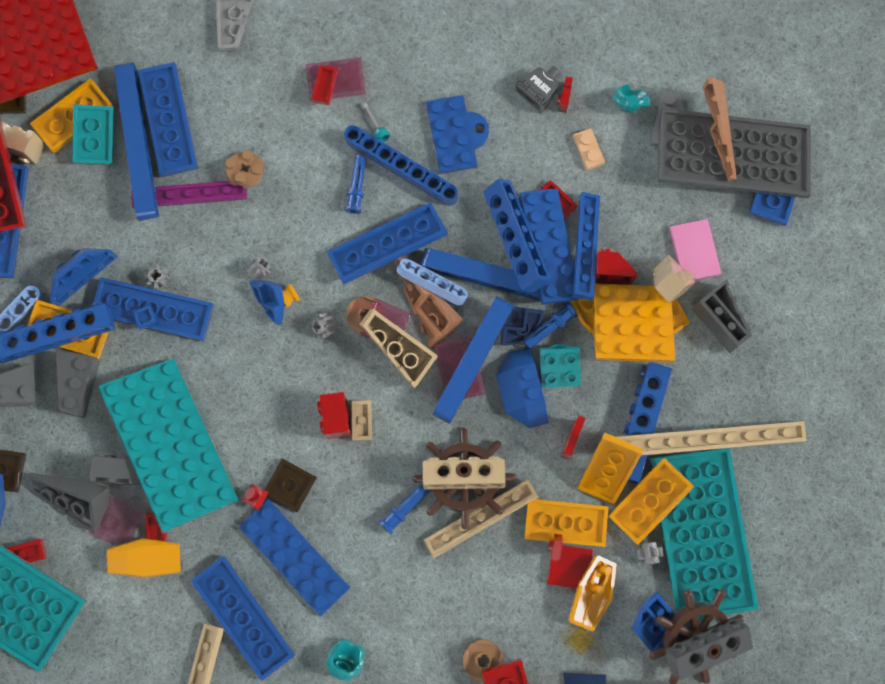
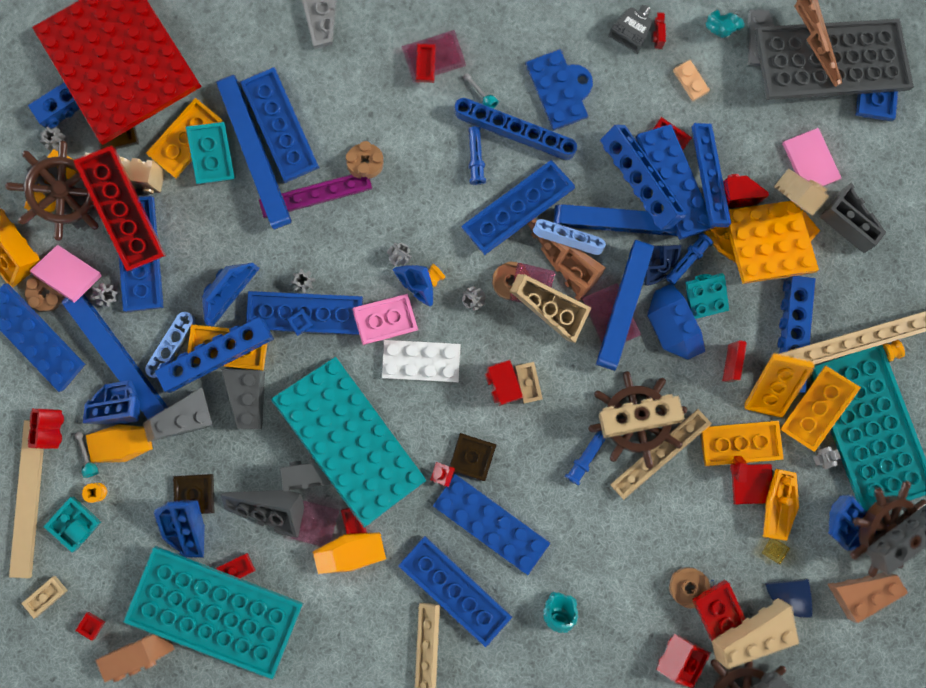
camera: 10 degrees left, 5 degrees up
none -> bright pink tile [352,294,418,346]
none -> white plate [382,340,461,383]
none -> light orange wheel [882,340,905,362]

